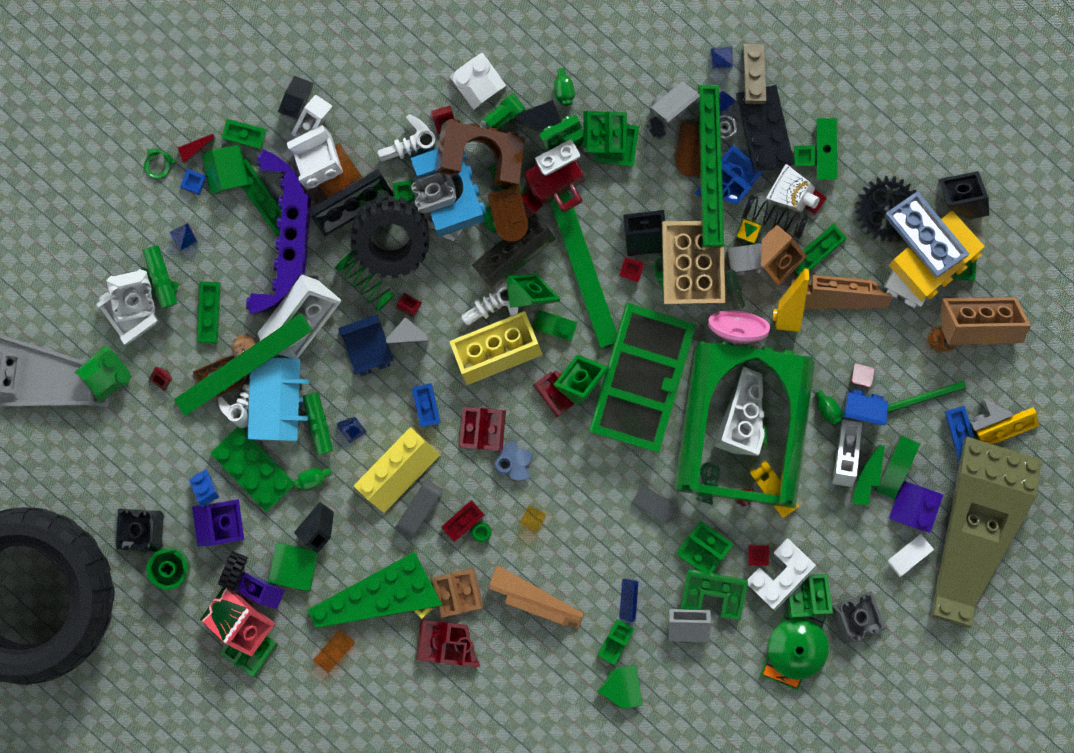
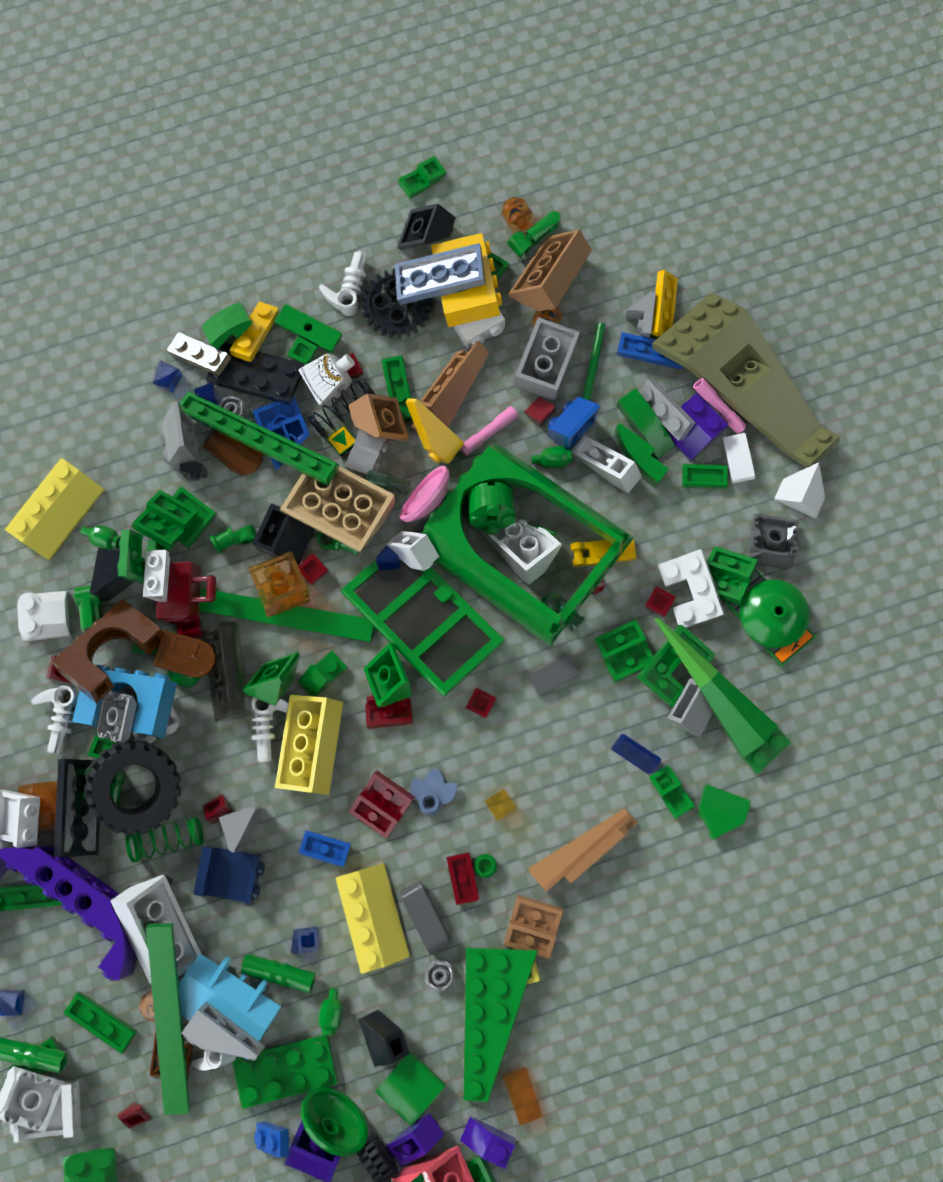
camera: 55 degrees left, 10 degrees down
dark red slope [416,620,480,668] -> none
none -> light yellow slope [5,458,105,561]
none -> light grey slope [181,1001,265,1060]
none -> green slope [201,302,253,349]
none -> green connector [210,525,257,554]
none -> yellow plate [230,301,280,362]
none -> clear orange slope [248,551,310,618]
none -> green dish [301,1087,368,1156]
none -> white piece [319,251,367,316]
none -> clear blue slope [376,545,401,570]
none -> white slope [386,531,439,571]
none -> green slope [398,156,447,199]
none -> light grey plate [424,960,455,992]
none -> bright pink piece [460,406,519,457]
none -> dark purple slope [460,1116,515,1169]
none -> dark red plate [465,687,497,719]
none -> green brick [468,482,516,535]
none -> clear orange head [501,197,533,231]
none -> green piece [507,211,561,258]
none -> light grey slope [514,317,580,401]
none -> light grey plate [639,379,695,440]
none -> green plate [655,618,791,774]
none -> green tile [682,464,728,489]
none -> bright pink piece [693,378,747,434]
none -> white slope [774,462,825,518]

